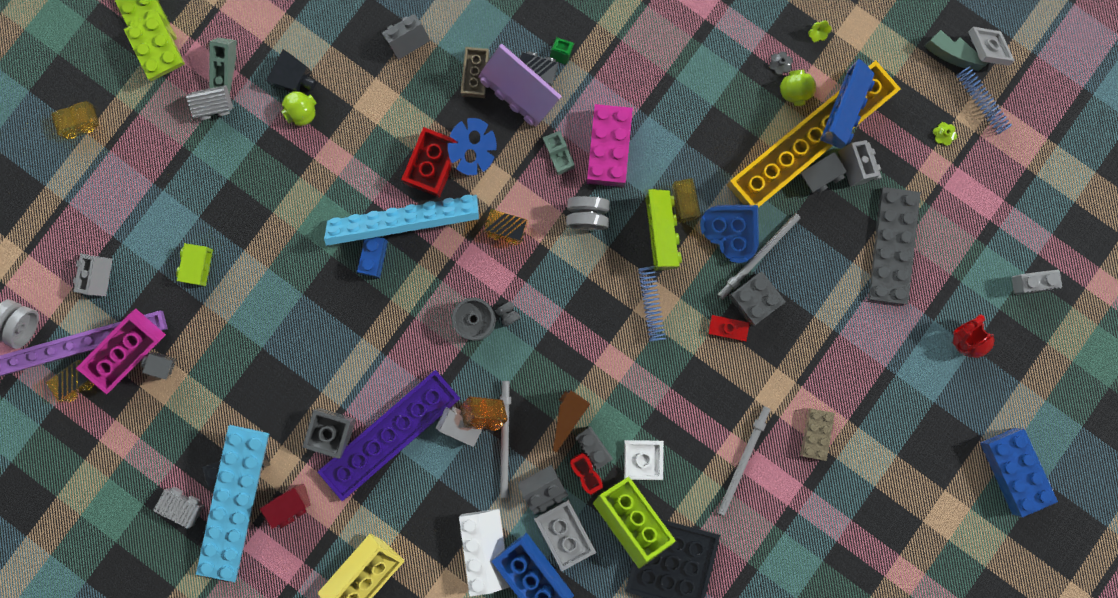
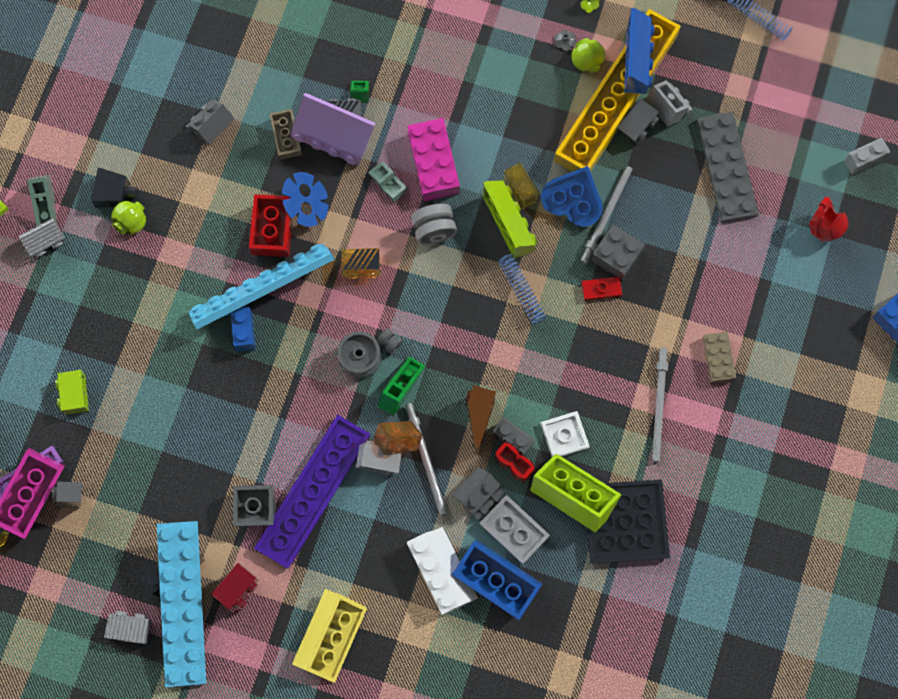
camera: 20 degrees left, 10 degrees down
lime plant [933,122,957,146] -> none
none -> green slope [377,357,425,416]

